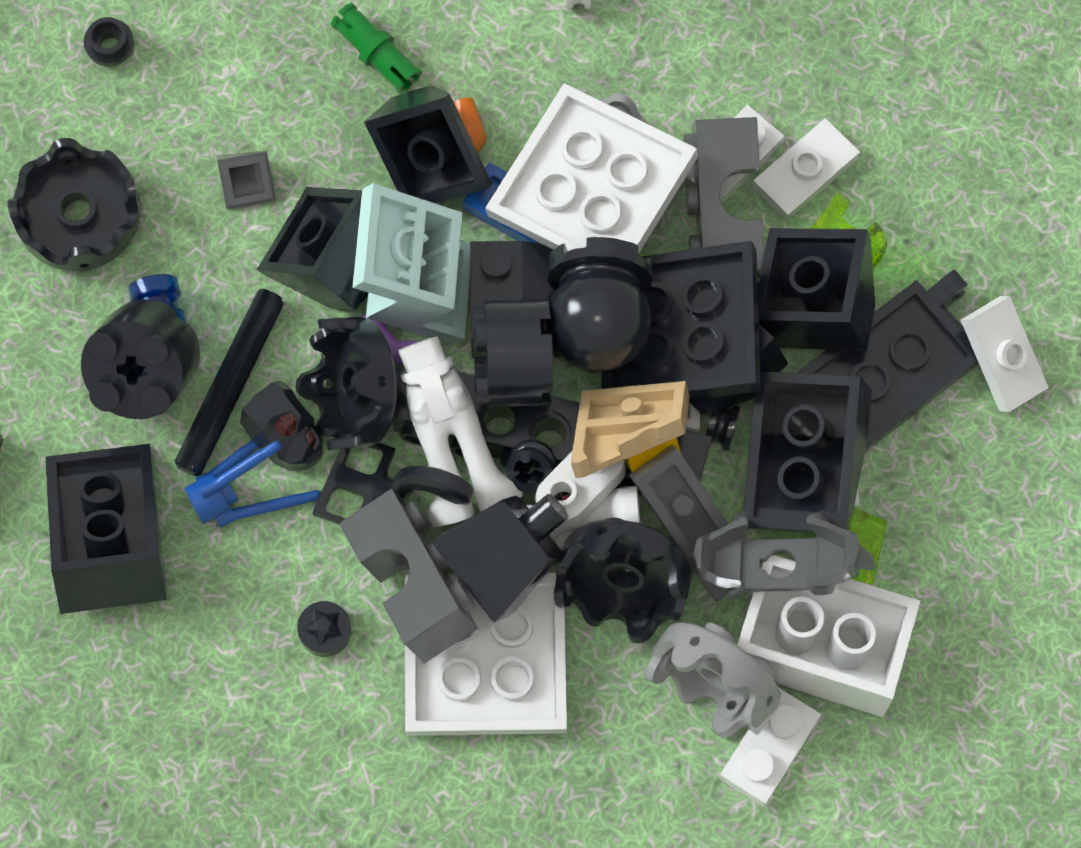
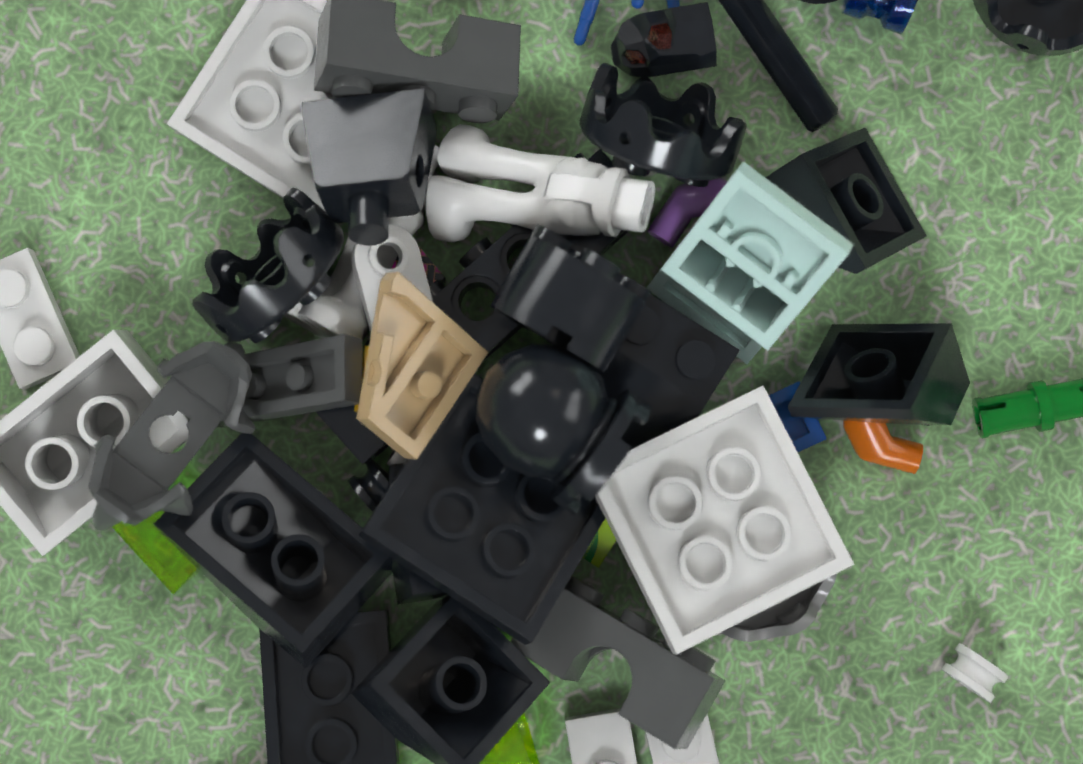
camera: 125 degrees right, 15 degrees up
dark grey slope [217,150,276,209] -> none
black piece [312,443,474,524] -> none
black bush [506,439,556,493] -> none
light grey plate [645,622,781,738] -> none

